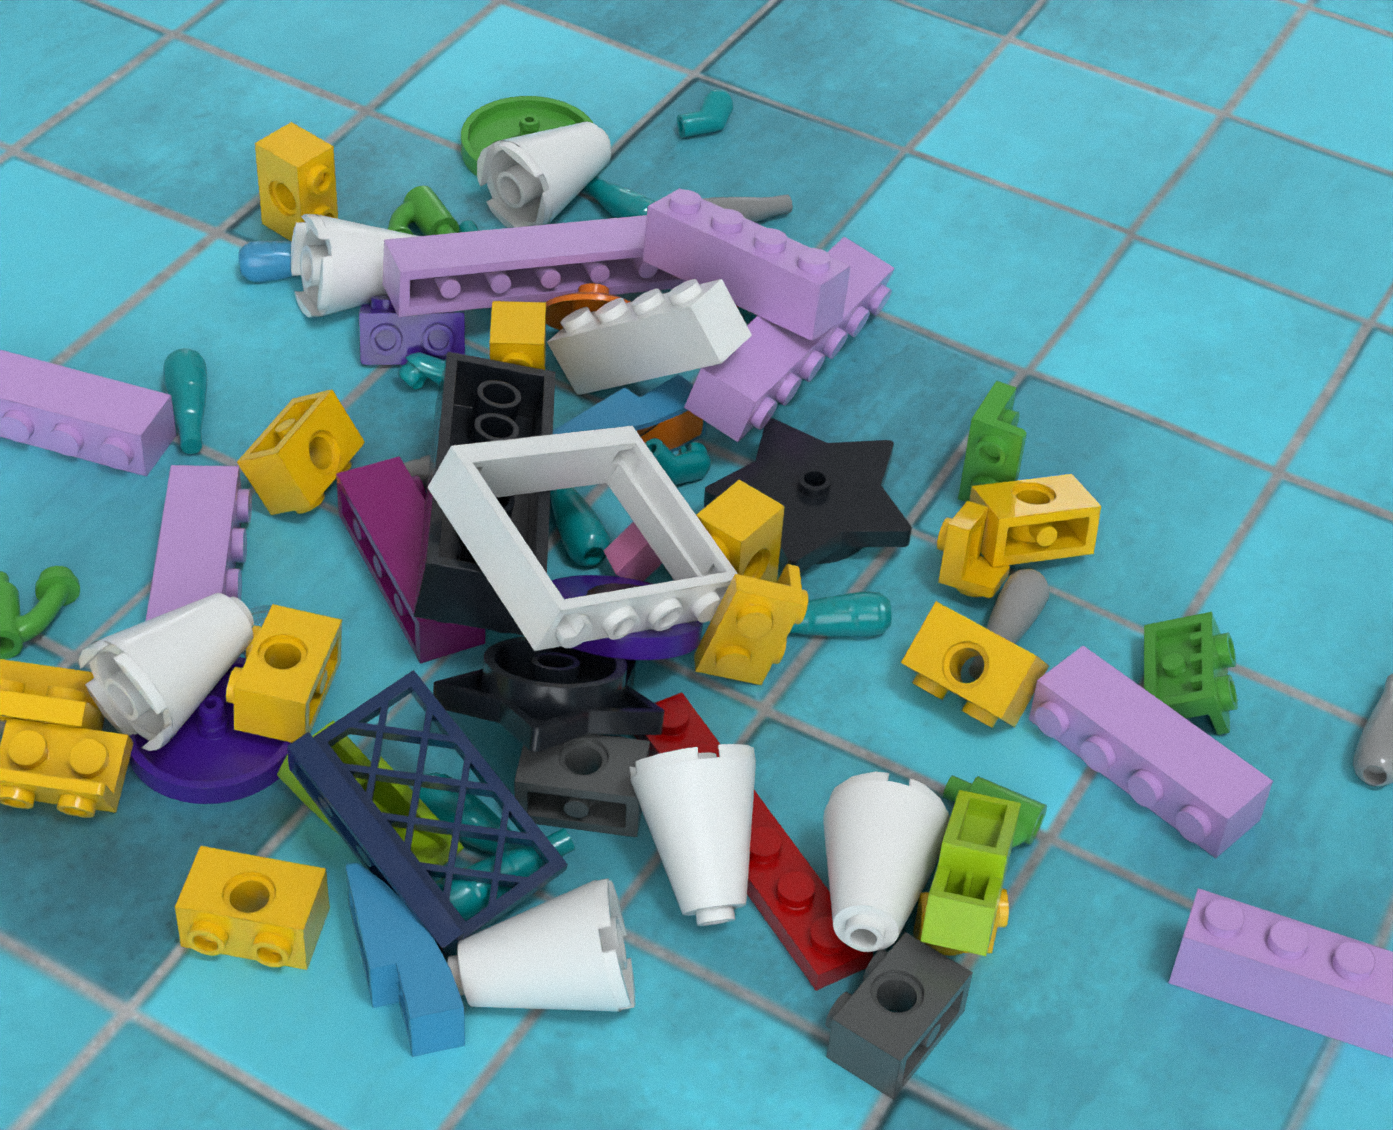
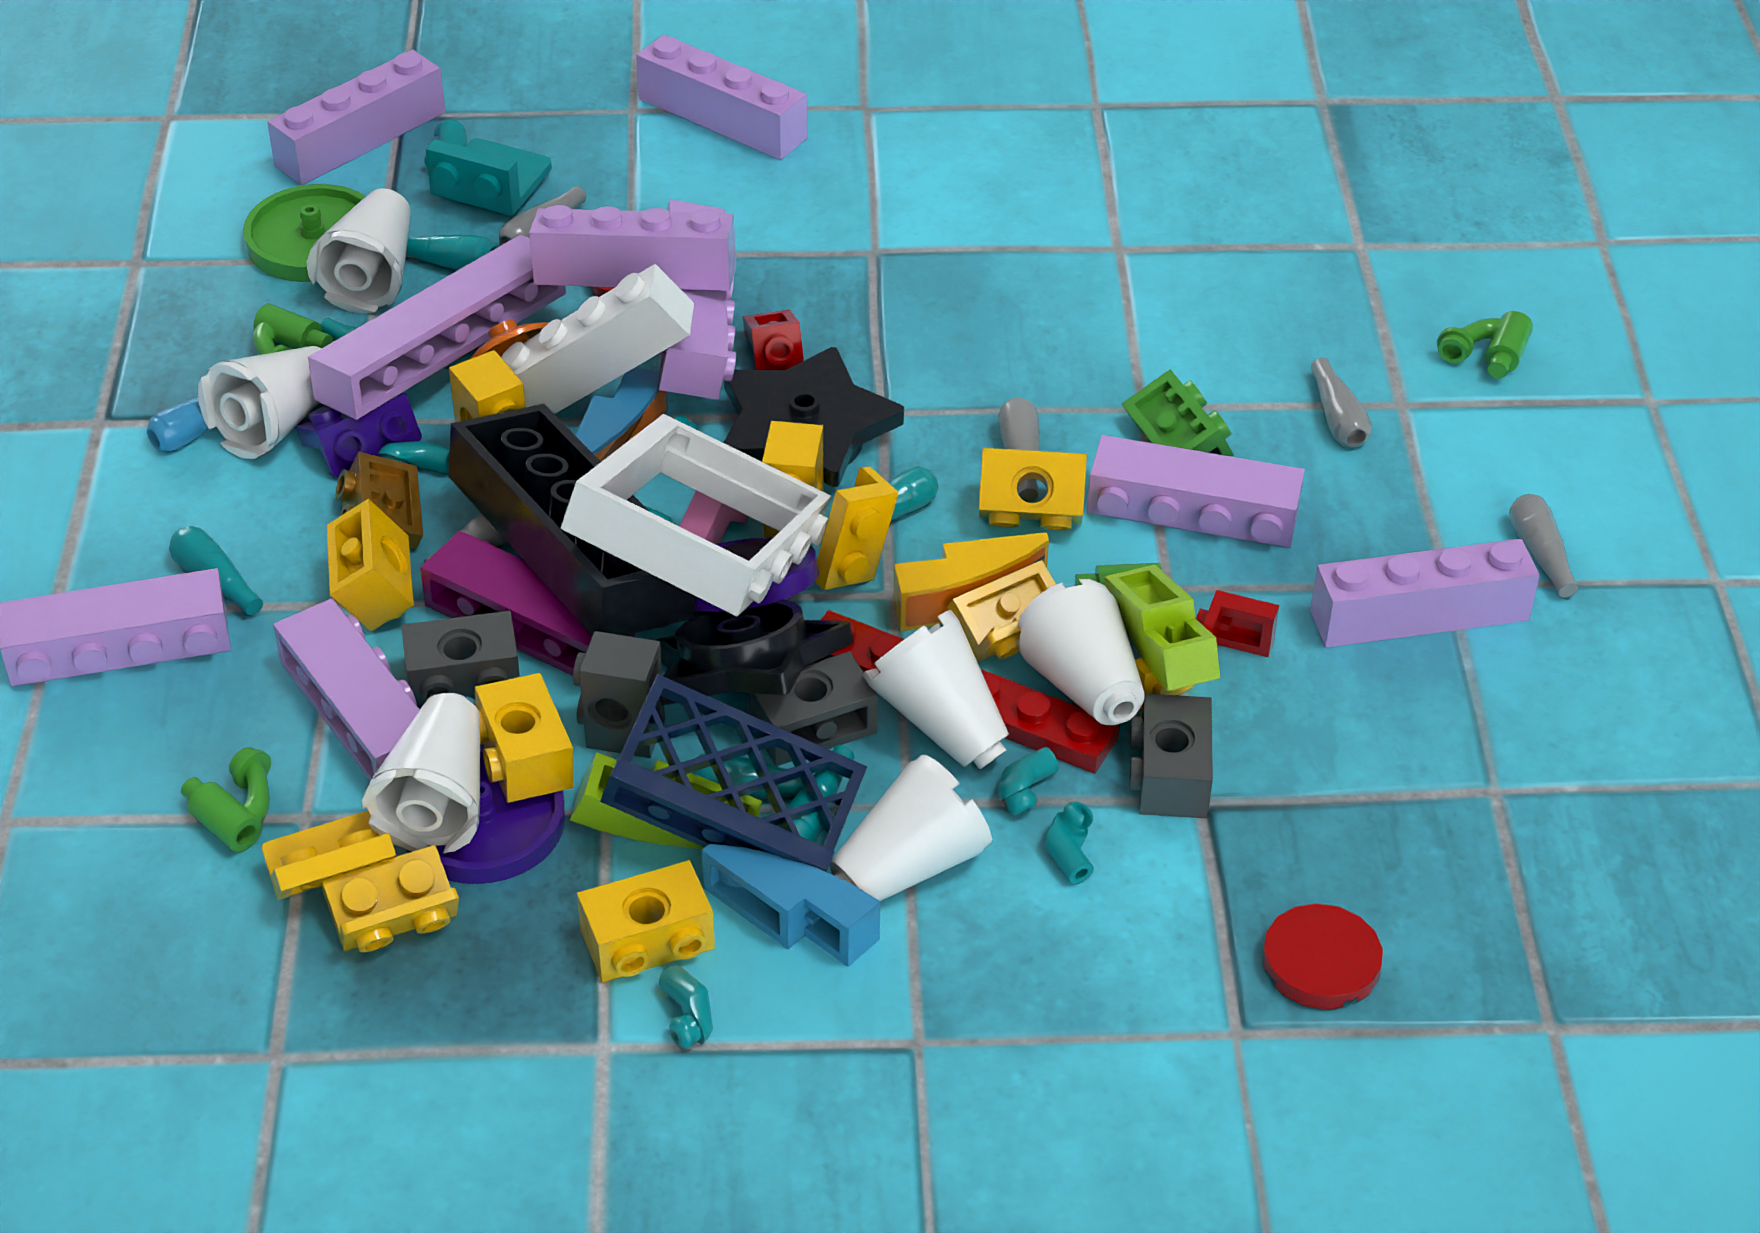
camera: 30 degrees left, 0 degrees up
yellow brick [255,122,338,241] -> none
yellow bracket [937,501,1010,598] -> none
bright green bracket [958,380,1027,502] -> none
yellow brick [970,474,1101,567] -> none
none -> lavender brick [267,50,445,185]
none -> pearl gold bracket [335,451,423,550]
none -> dark grey brick [401,611,520,708]
none -> teal bracket [425,138,552,216]
none -> dark grey brick [573,631,665,758]
none -> lavender brick [636,34,807,160]
none -> teal arm [659,965,713,1048]
none -> red bracket [742,309,804,370]
none -> yellow slope [893,532,1049,632]
none -> yellow bracket [947,560,1056,662]
none -> teal arm [997,747,1058,815]
none -> teal arm [1044,802,1094,885]
none -> red bracket [1196,590,1279,658]

